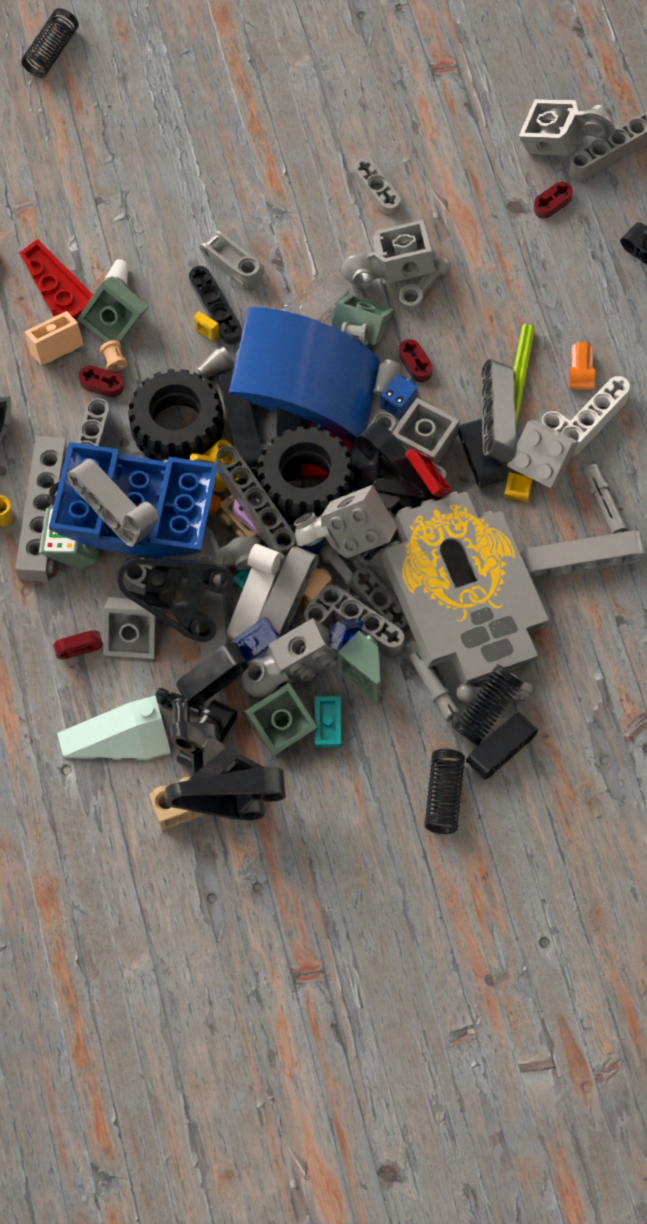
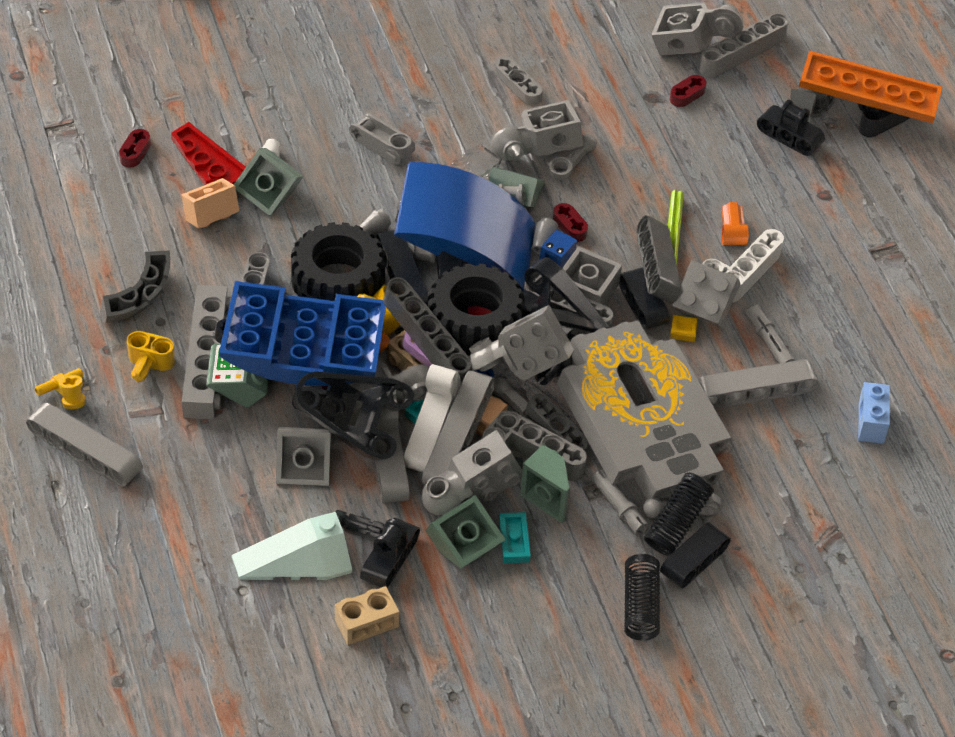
camera: 10 degrees left, 15 degrees down
dark red beam [53,630,103,660] -> none
light grey beam [67,459,159,547] -> none
dark red beam [79,366,124,397] -> none
light nougat bush [100,340,128,373] -> none
black connector [165,698,286,821] -> none
black beam [176,642,249,708] -> none
black beam [189,266,242,345] -> none
yellow tile [194,311,219,341] -> none
clear blue plate [228,617,280,662] -> none
clear blue plate [329,618,364,650] -> none
red tile [405,449,453,499] -> none

